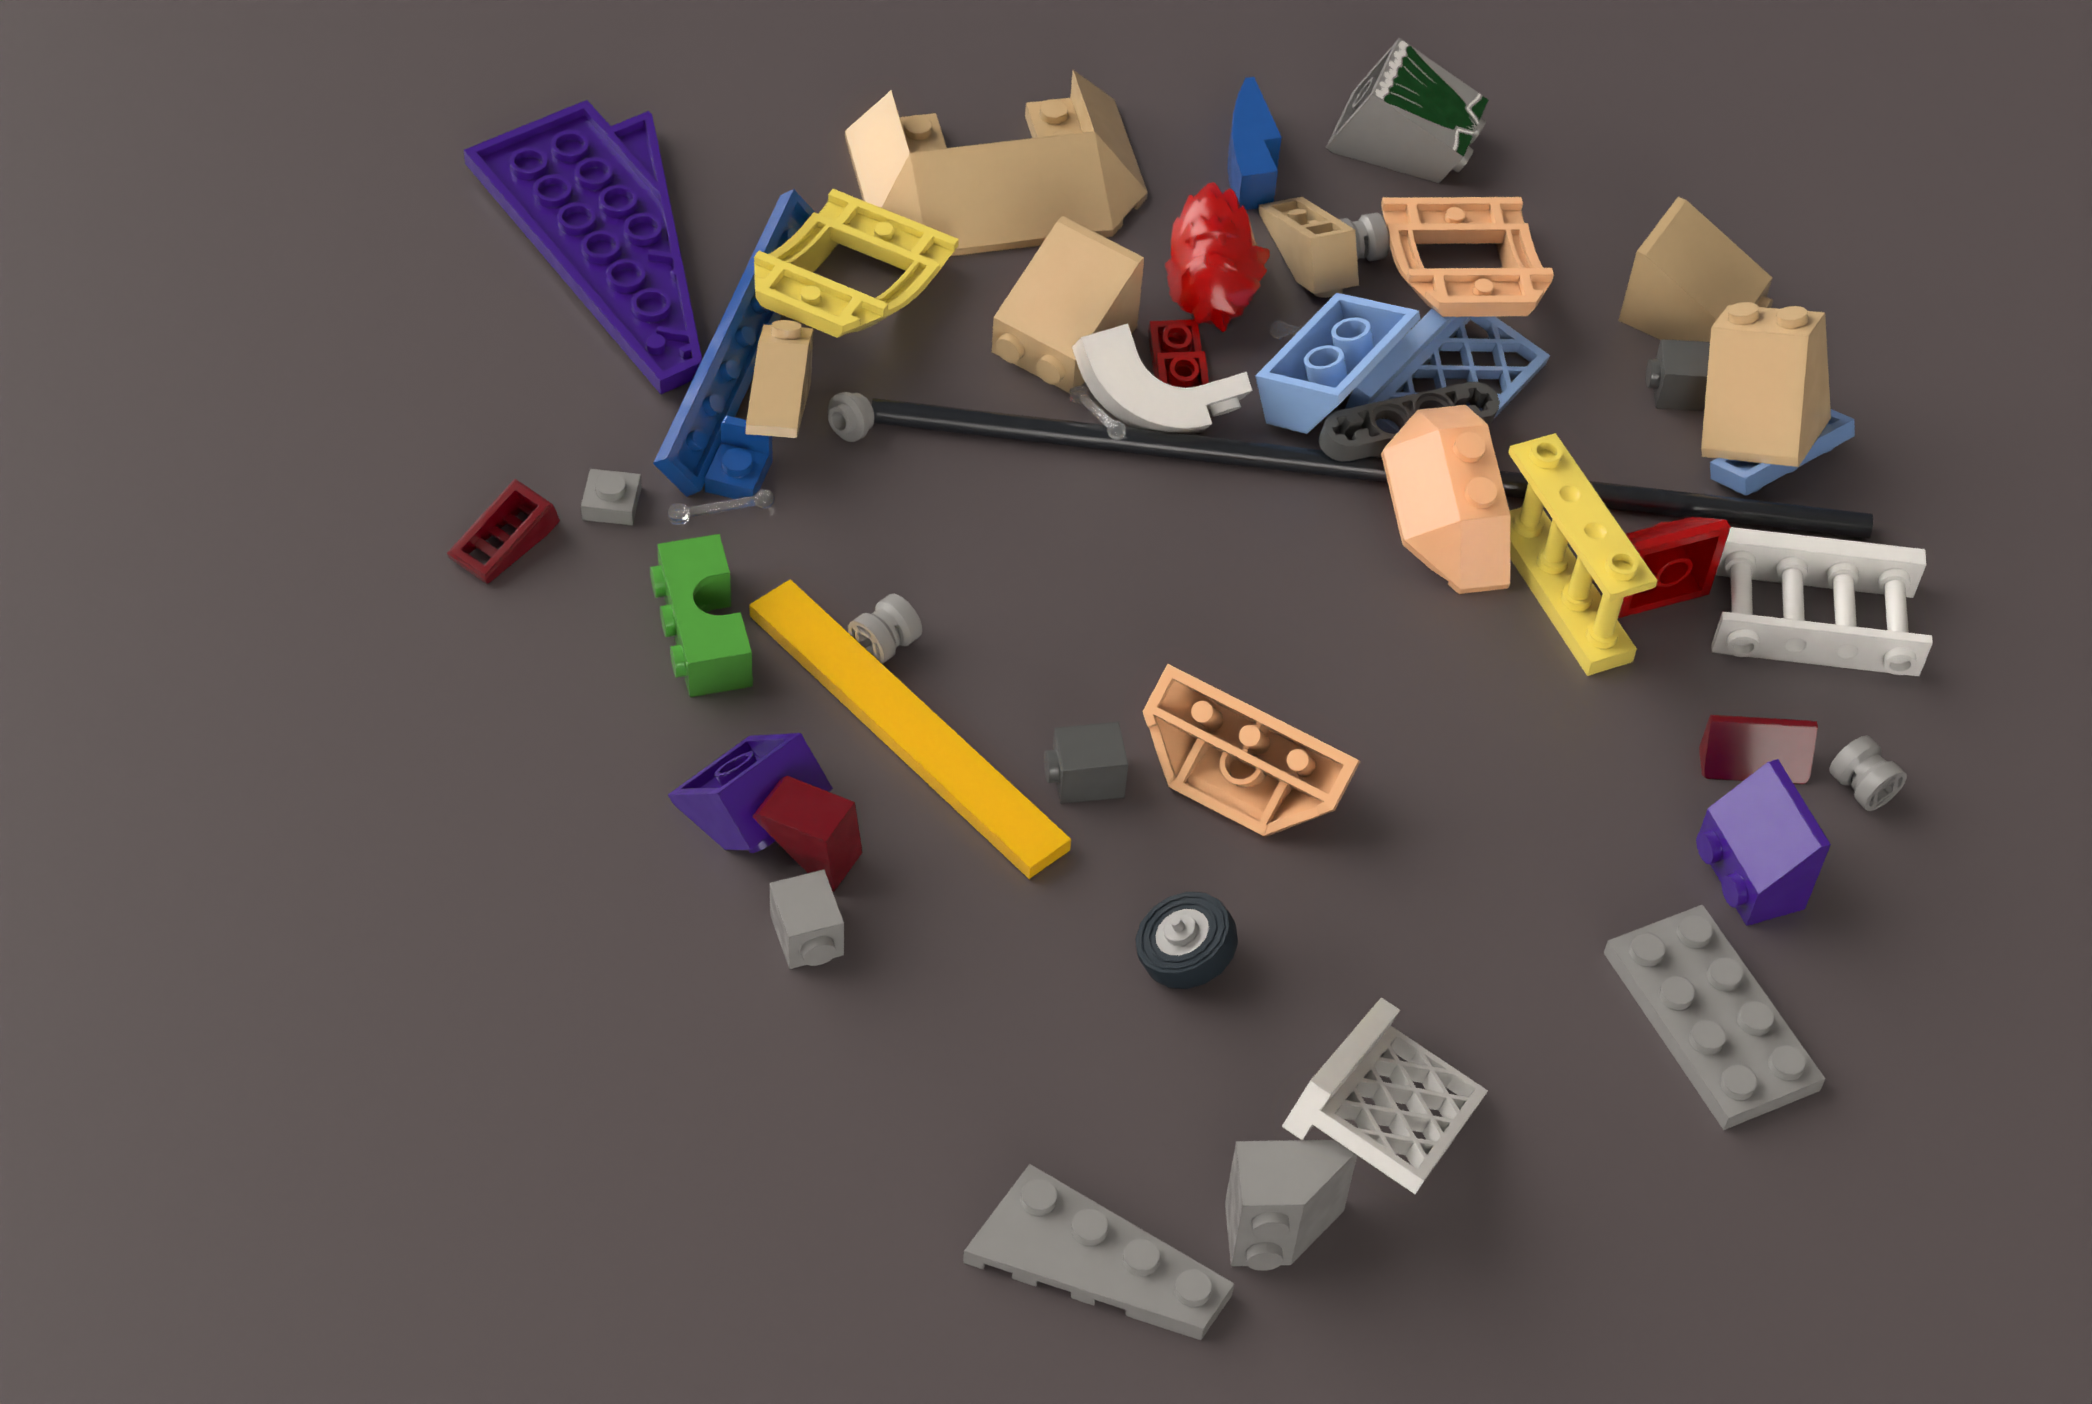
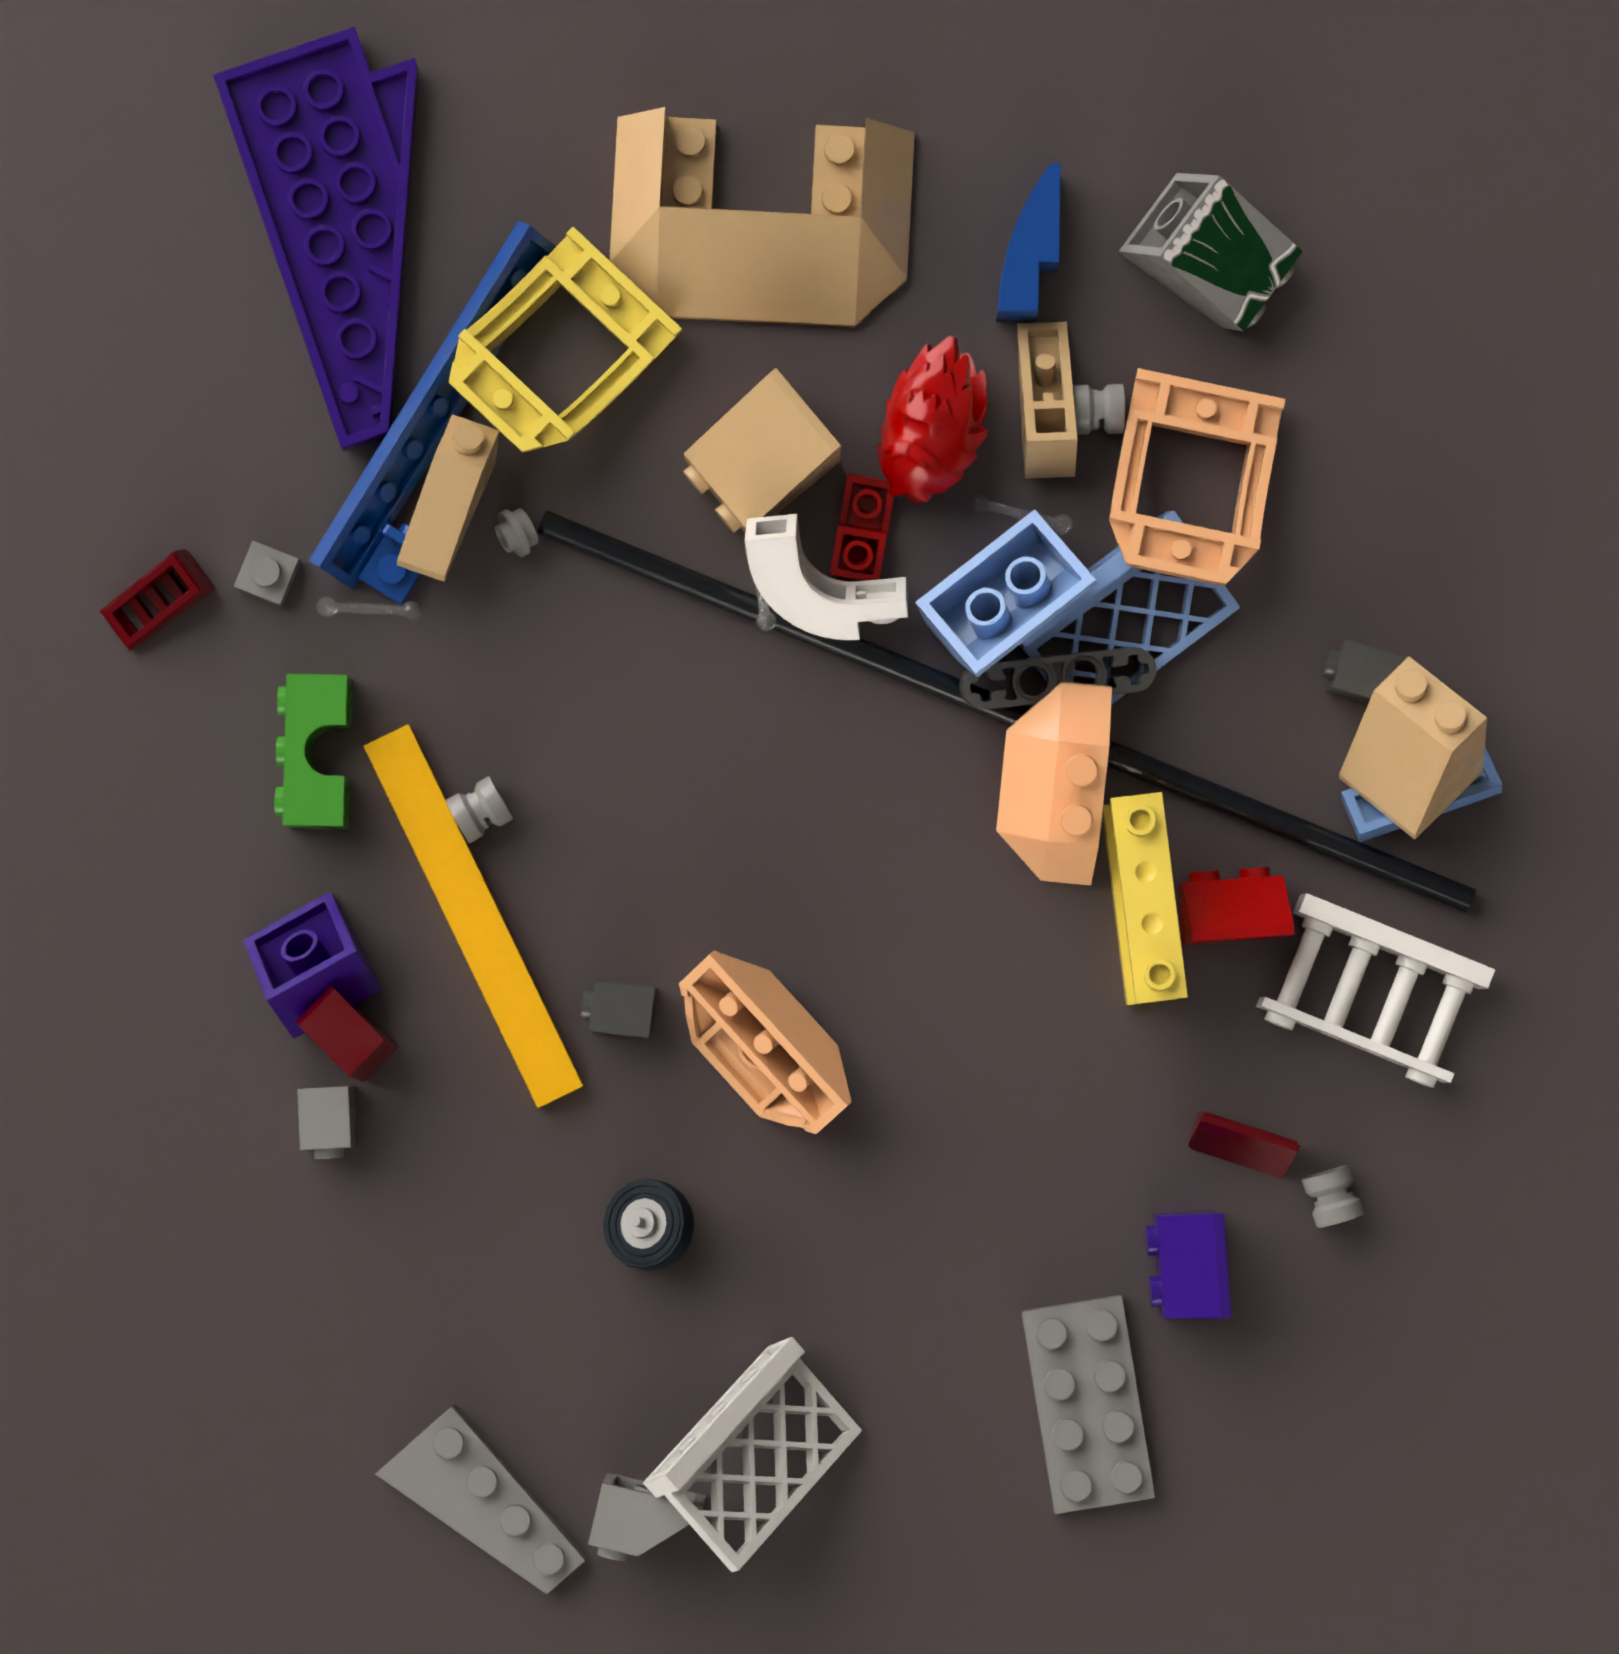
camera: 20 degrees right, 35 degrees up
tan slope [1619,197,1773,342] -> none

